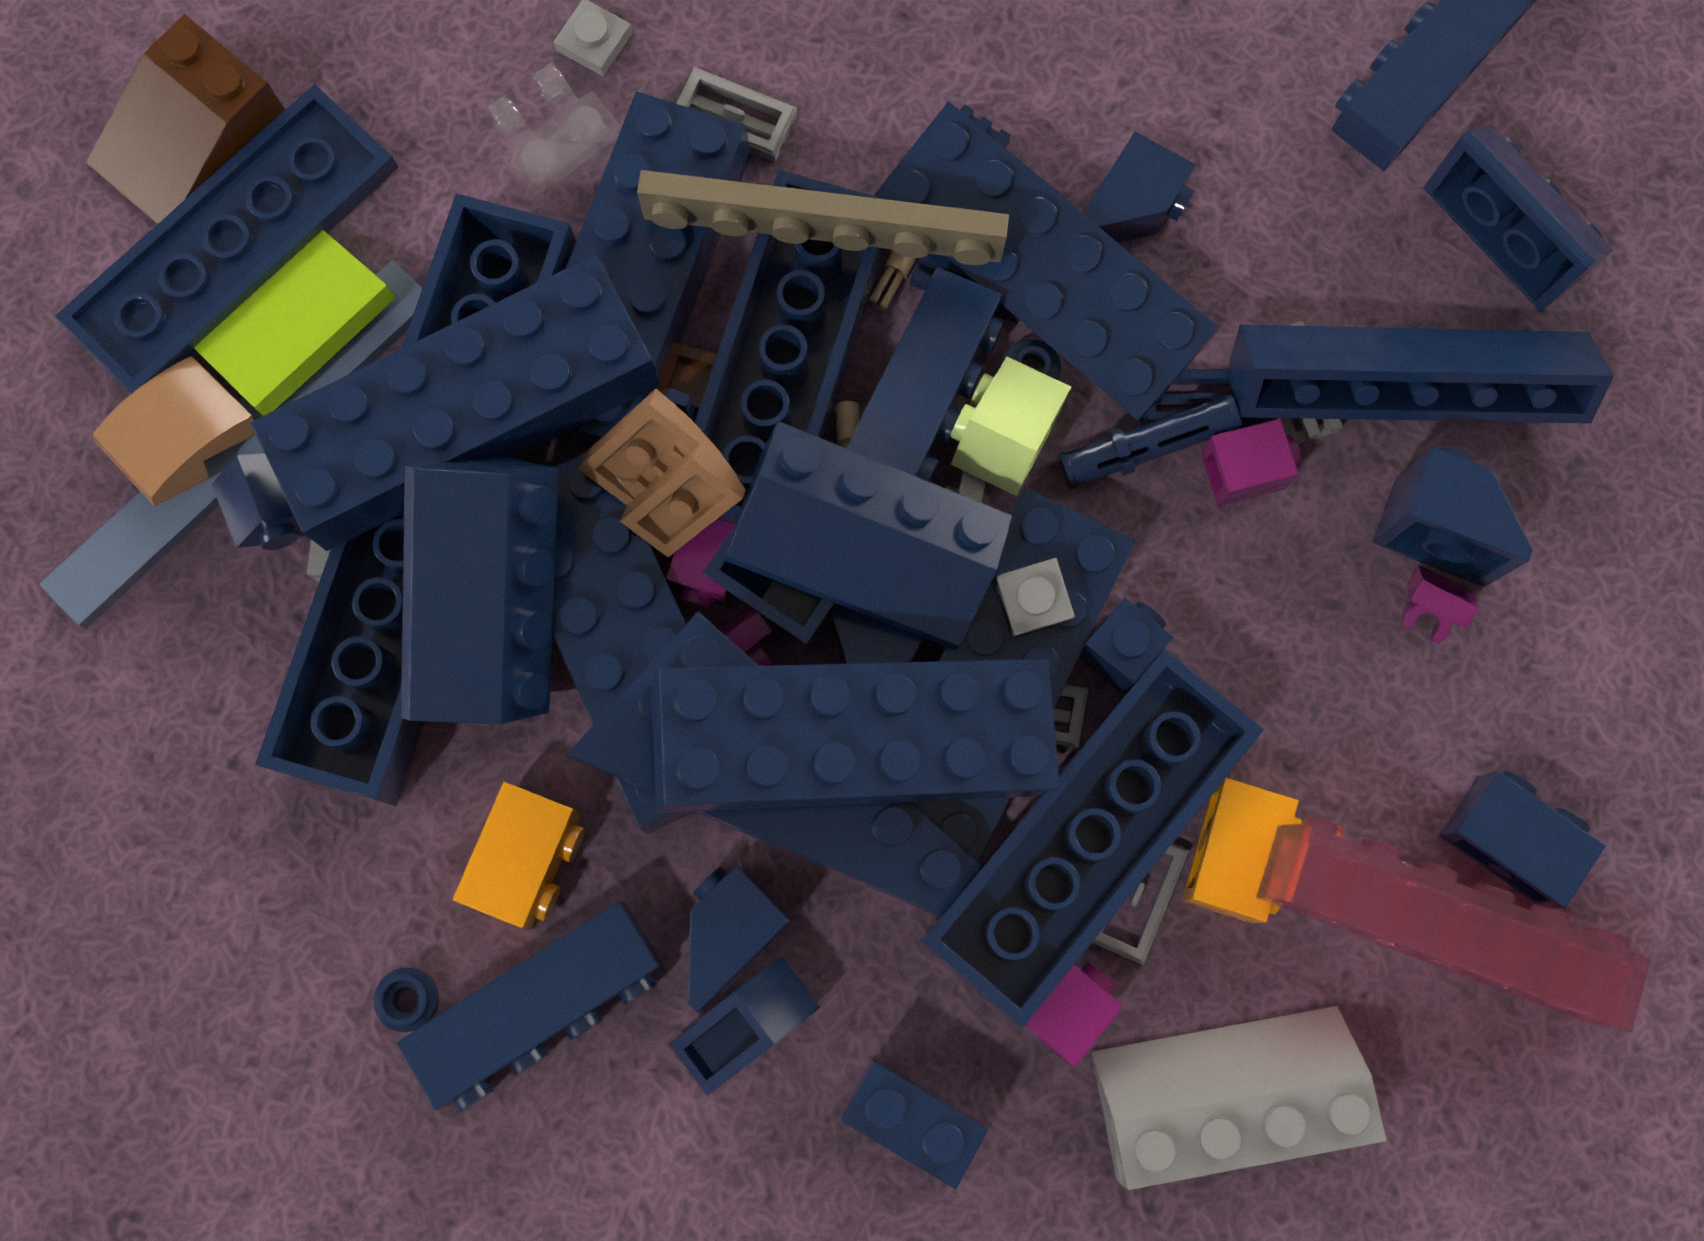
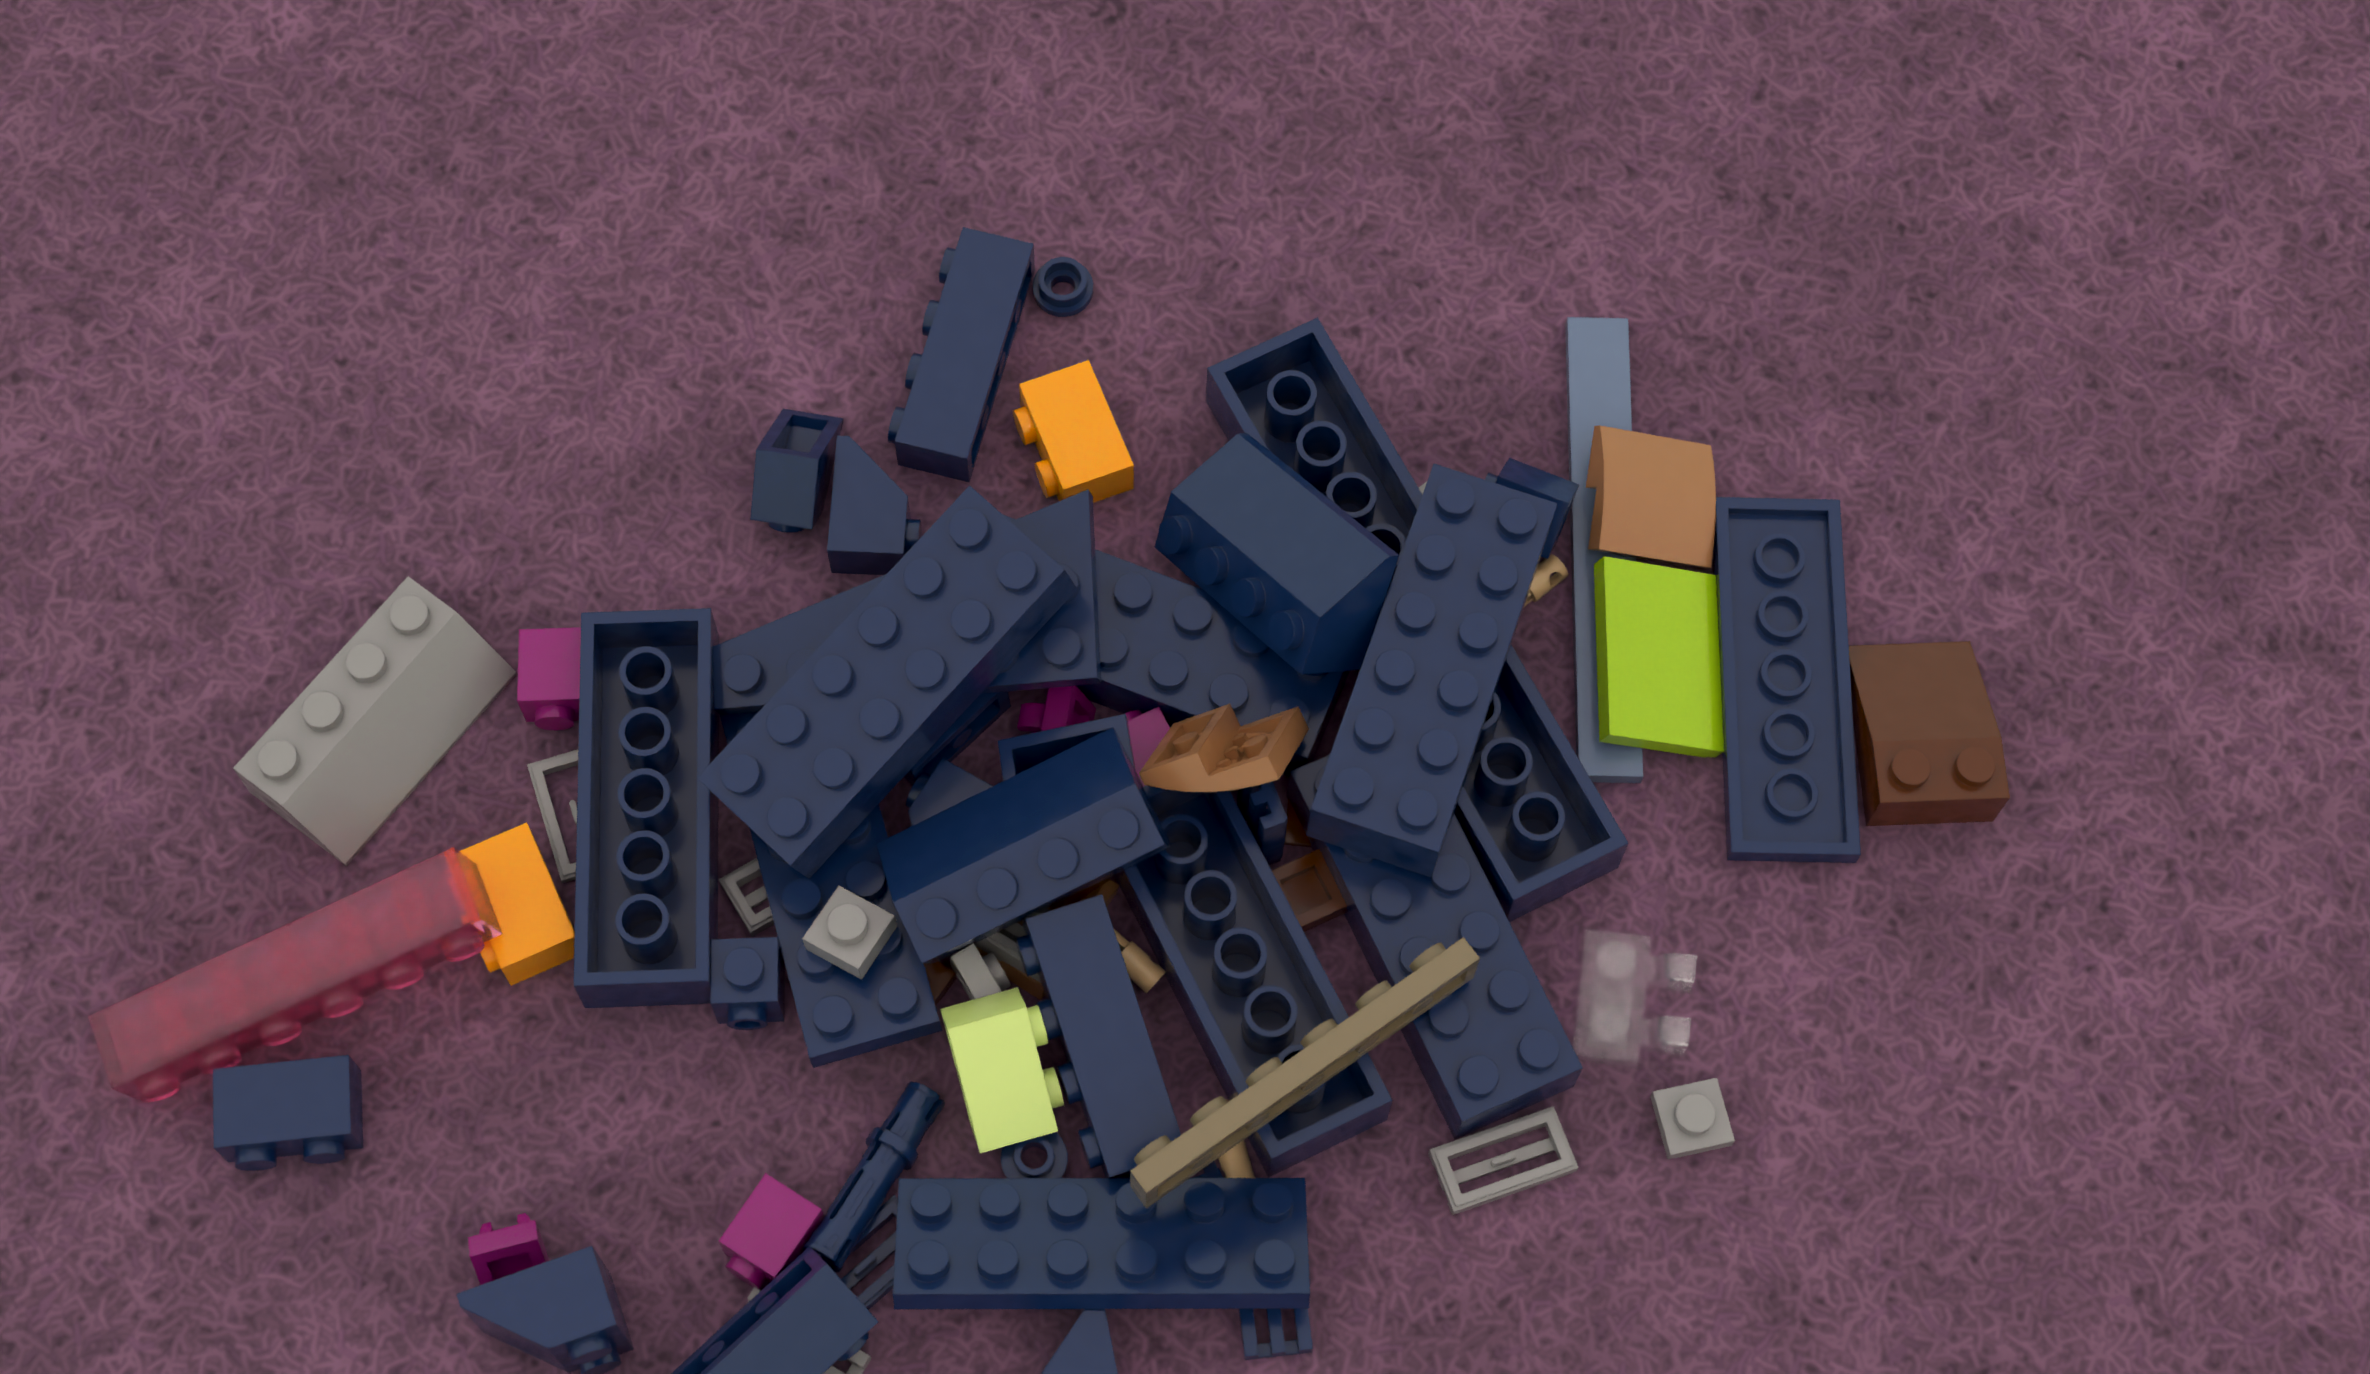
camera: 135 degrees right, 10 degrees down
dark blue brick [841,1058,988,1190] -> none

